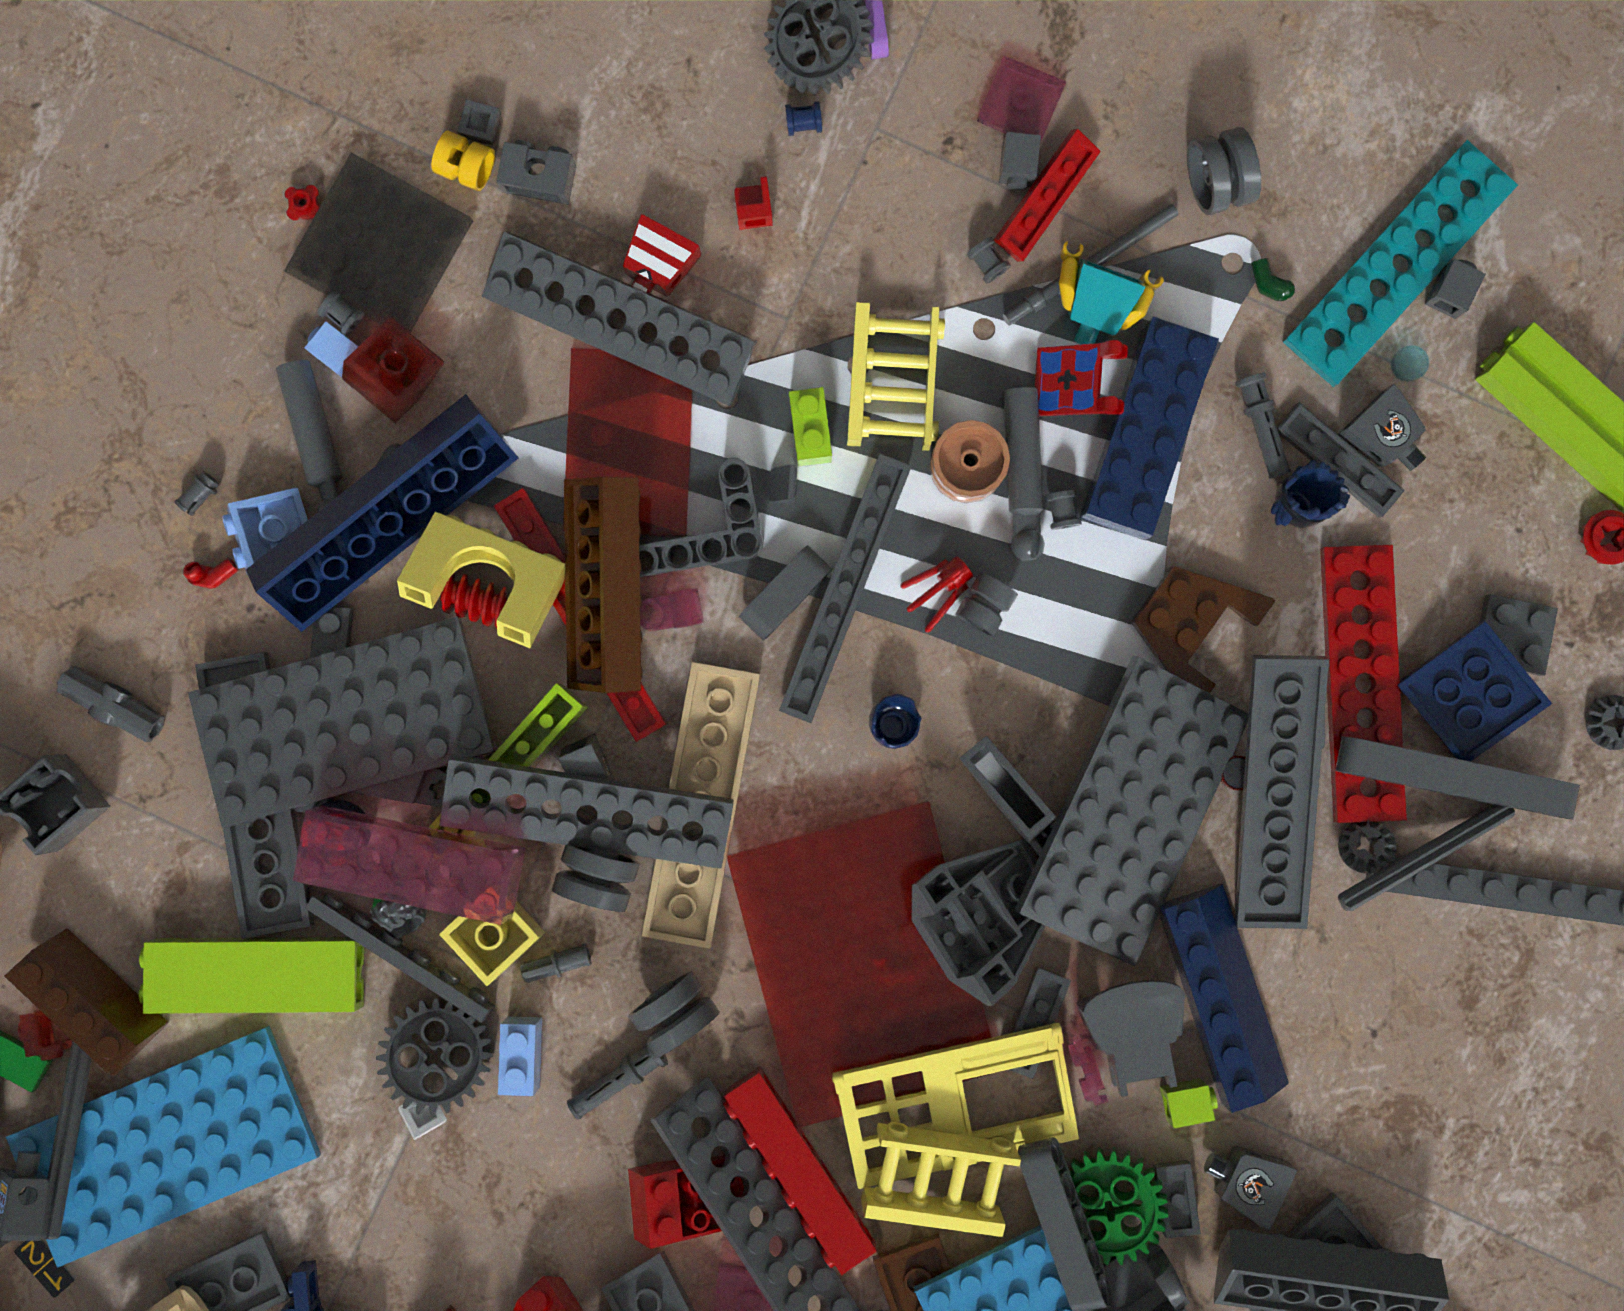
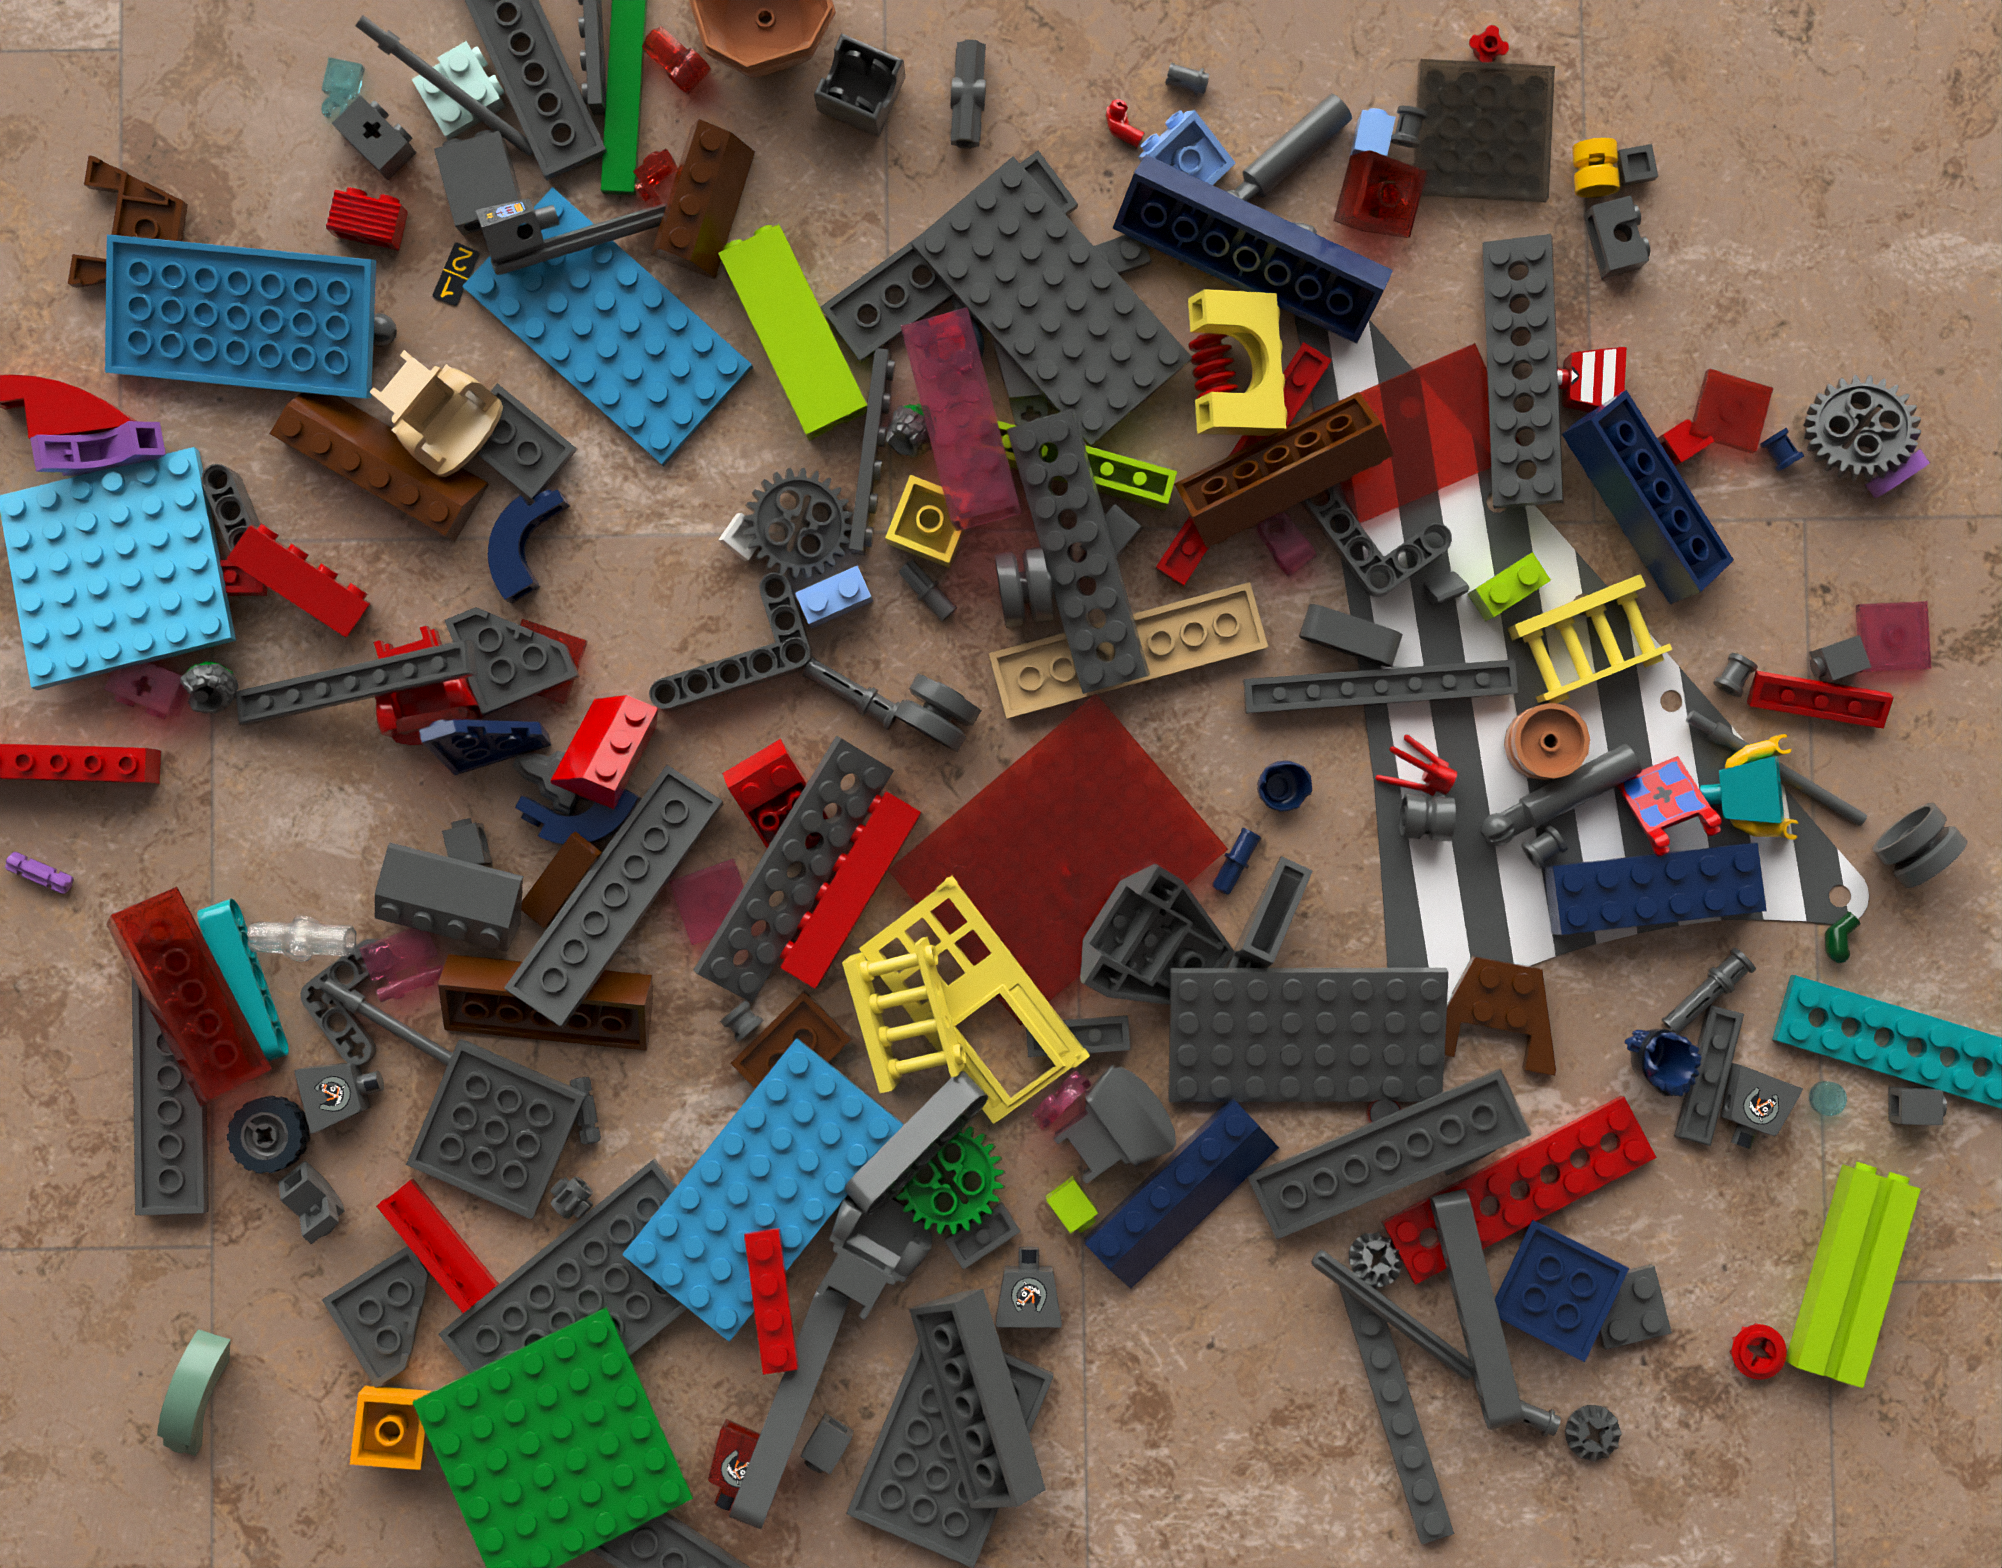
camera: 65 degrees right, 0 degrees up
none -> dark grey beam [649,572,813,711]
none -> dark blue axle [1212,828,1262,895]
none -> dark grey pin [1520,1400,1561,1437]
none -> dark blue slope [1562,390,1734,604]
none -> clear red tile [1689,369,1773,454]

